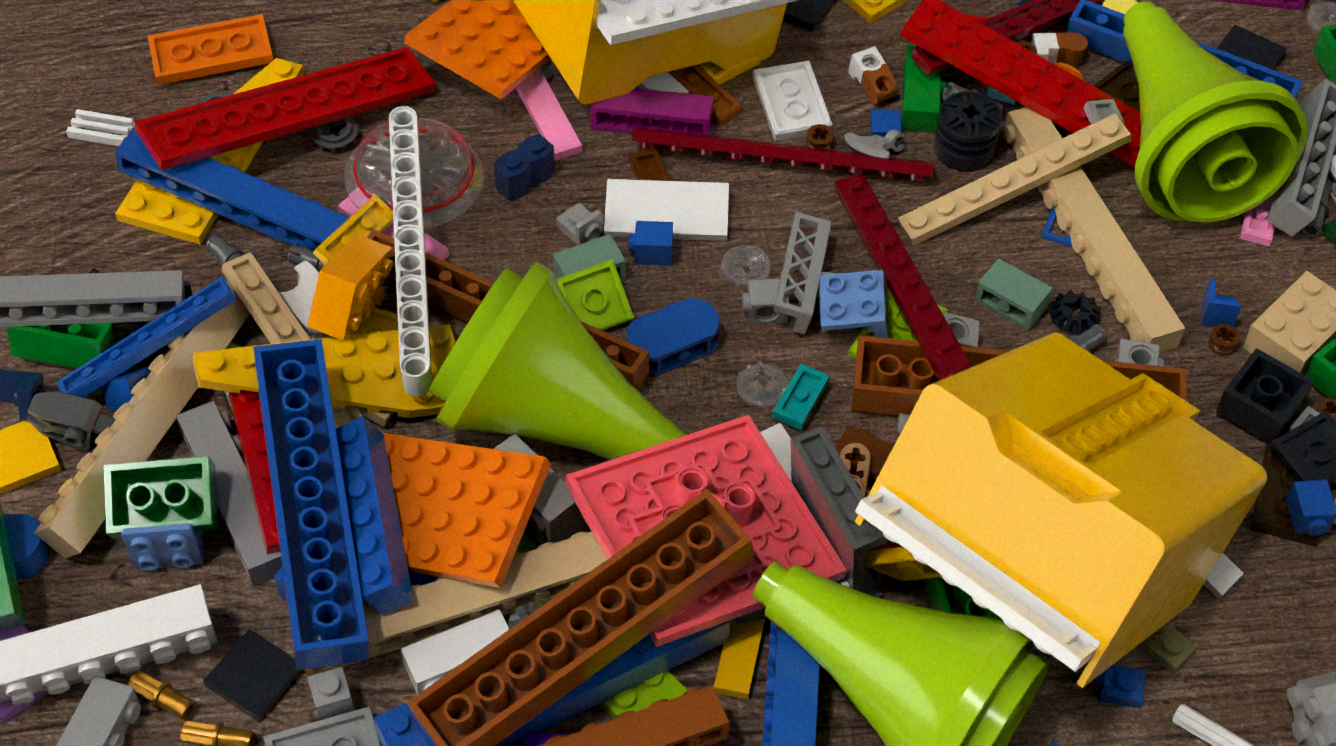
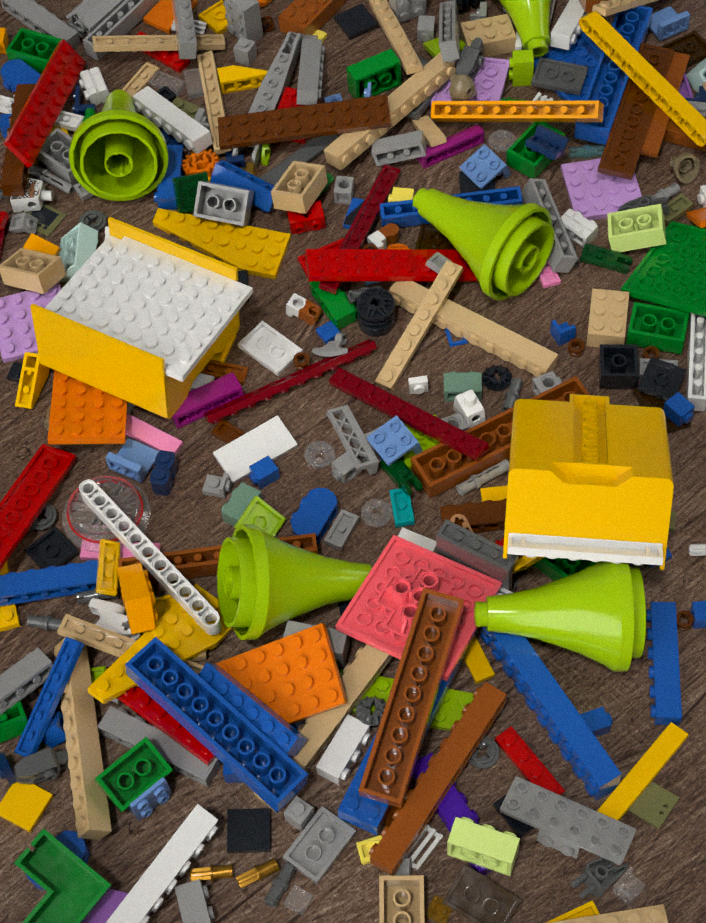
camera: 30 degrees left, 5 degrees up
none -> black tile [24,526,80,569]
none -> medium blue bracket [105,438,159,483]
none -> light grey plate [324,509,359,551]
none -> dark green hinge [380,458,423,495]
none -> white plate [408,375,428,394]
none -> white torso [453,390,485,429]
none -> medium blue bracket [460,144,511,189]

